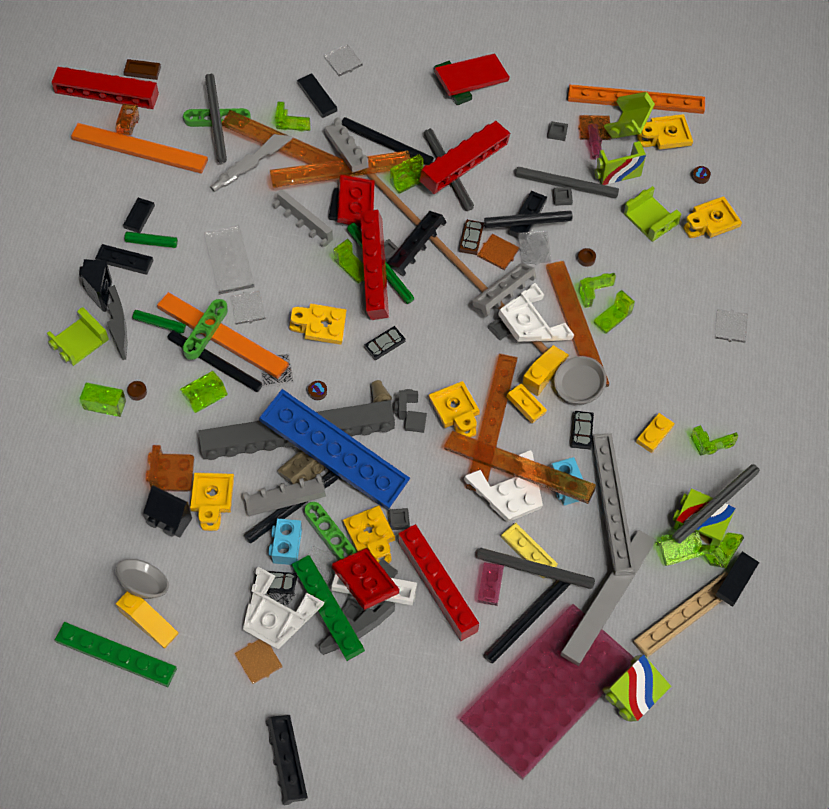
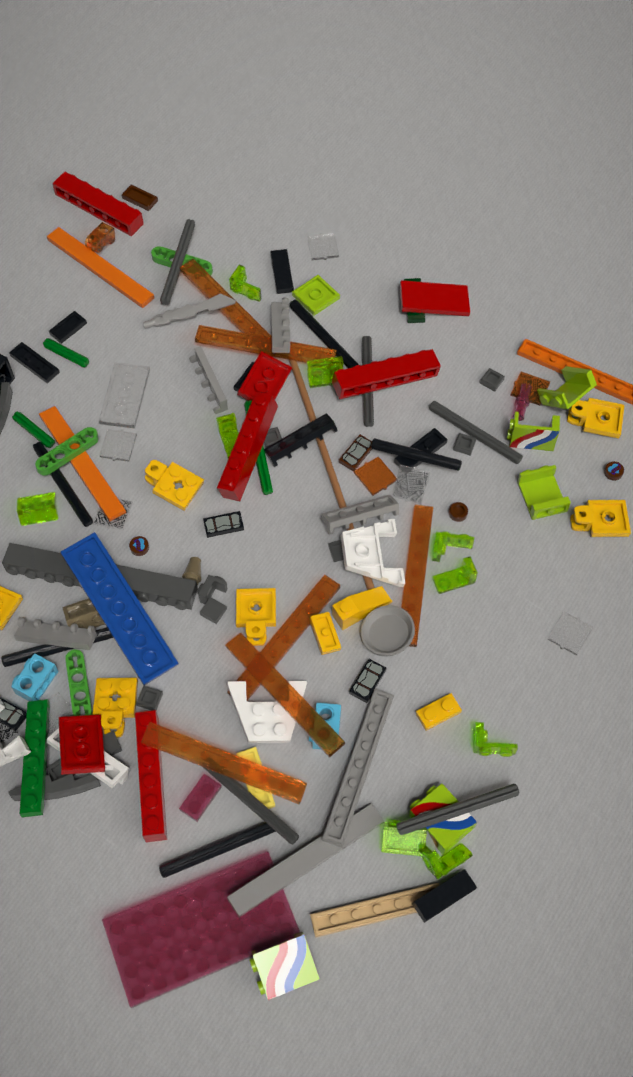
camera: 25 degrees right, 0 degrees up
none -> clear orange tile [141,722,307,805]
none -> lime tile [292,275,340,316]

